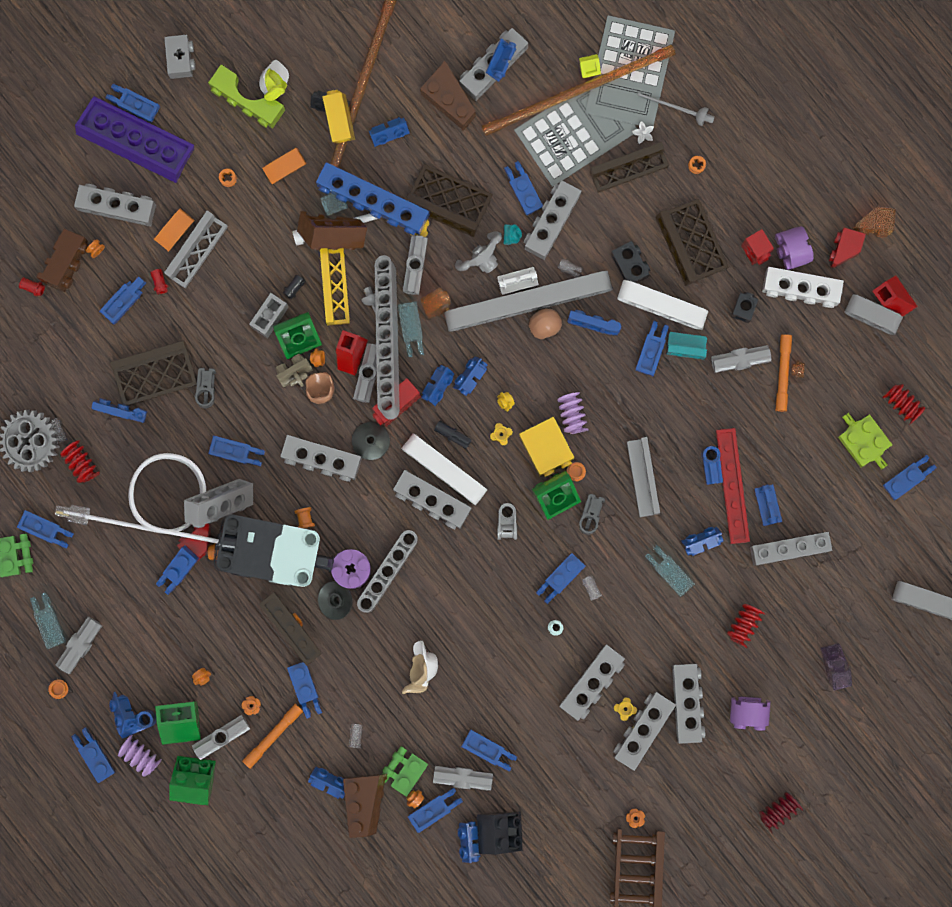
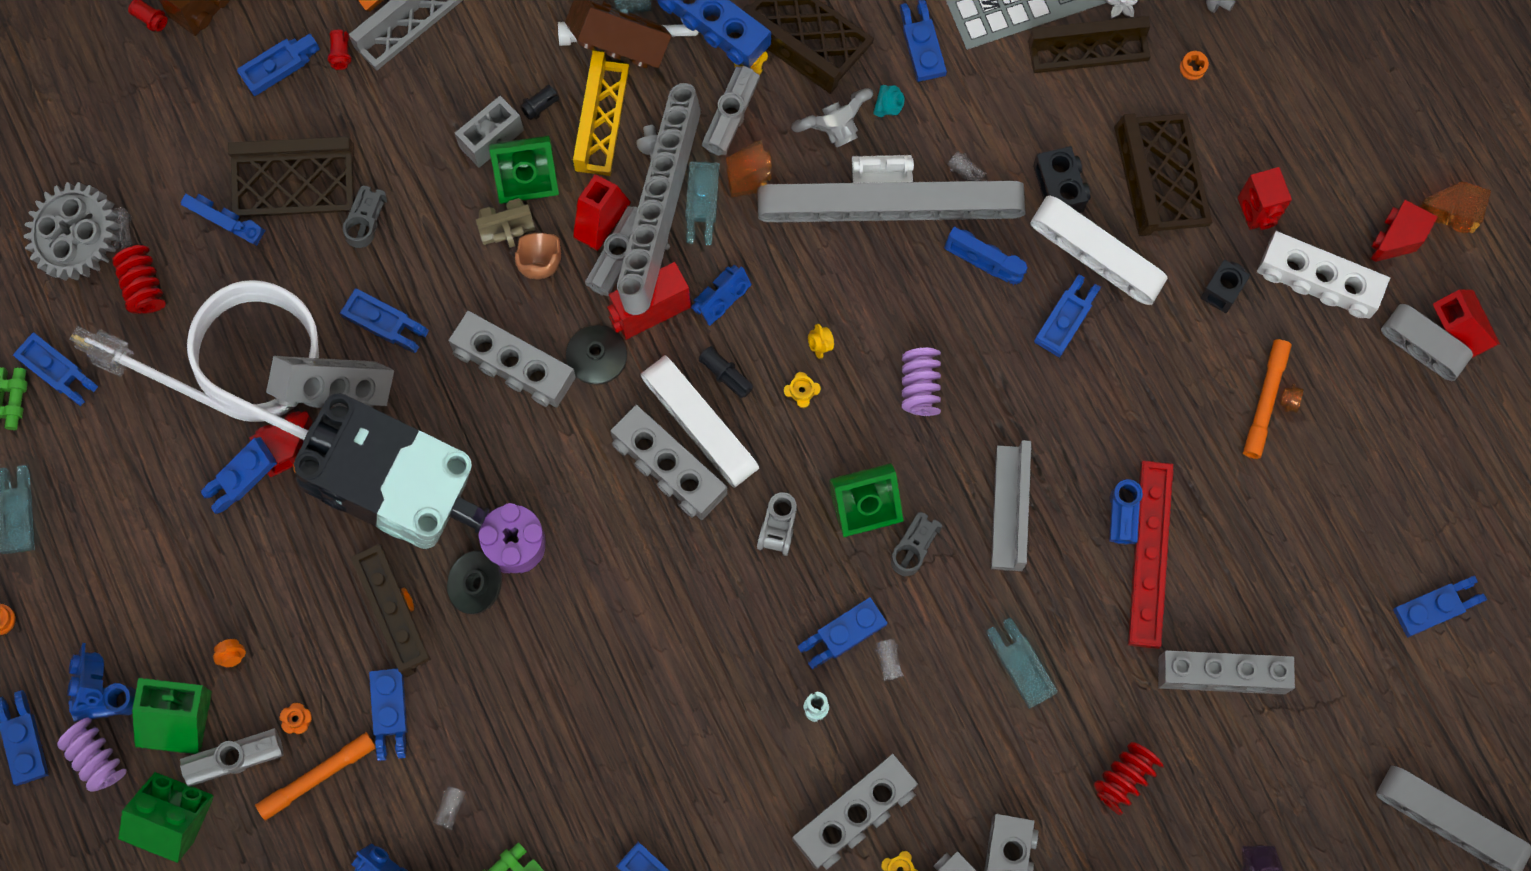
camera: 10 degrees right, 10 degrees down
light grey piece [56,617,103,674] -> none
orange bush [294,507,315,529] -> none
orange plate [310,349,325,367] -> none
light grey beam [357,530,418,613] -> none
hair [402,641,438,694] -> none
blue hinge [453,357,488,396] -> none
yellow brick [519,417,574,477] -> none
light grey brick [523,180,581,260] -> none
nougat hair [528,308,562,340] -> none
orange plate [567,462,586,481] -> none
teal panel [666,332,707,360] -> none
blue hinge [681,527,724,556] -> none
light grey piece [711,345,771,373] -> none
blue hinge [754,484,782,526] -> none
medium lavender brick [775,226,813,270] -> none
lime plate [838,413,892,470] -> none
red piece [882,384,925,425] -> none

